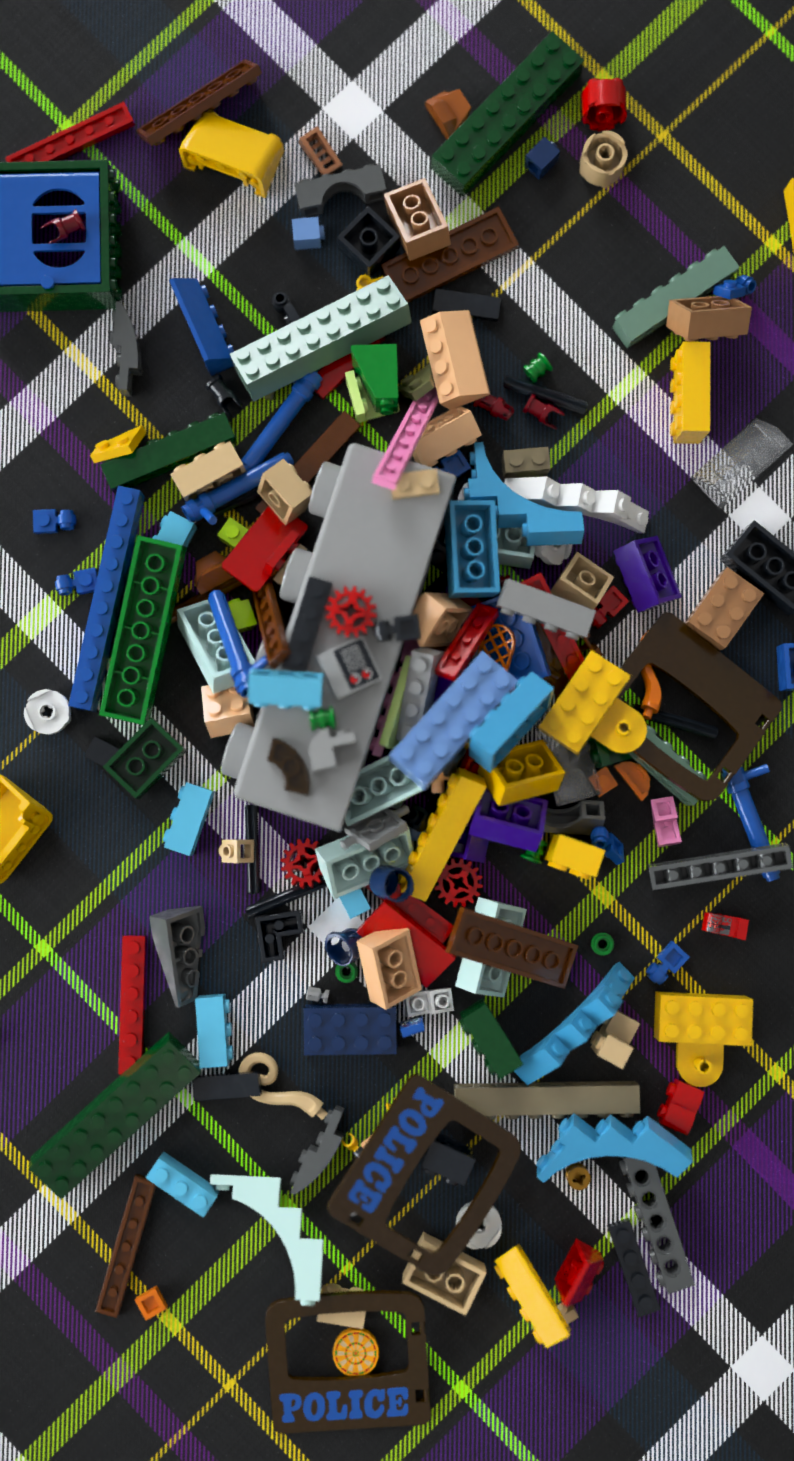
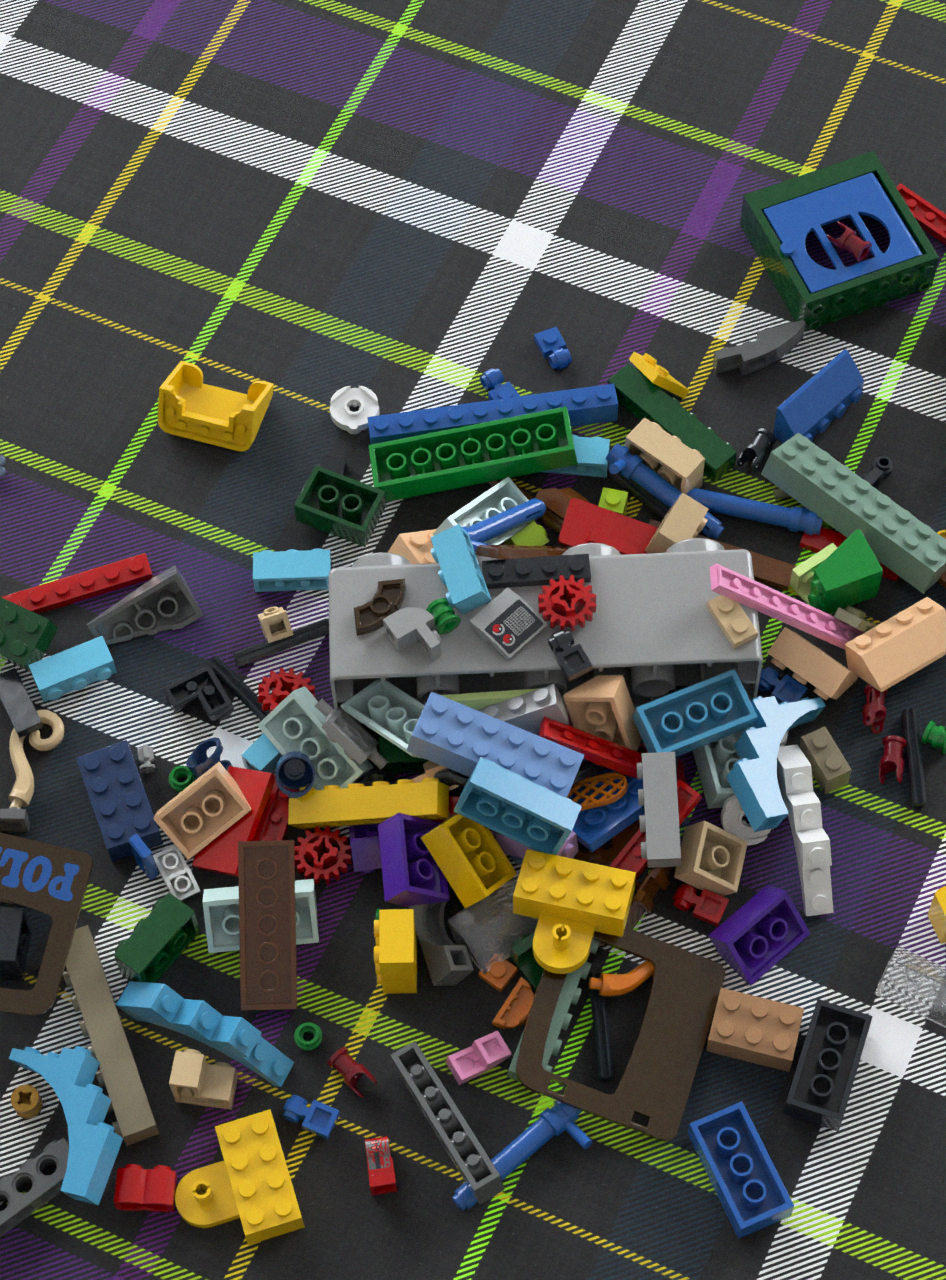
camera: 75 degrees right, 25 degrees down
blue plate [591,826,624,865] -> none
none -> dark red piece [327,1047,378,1098]

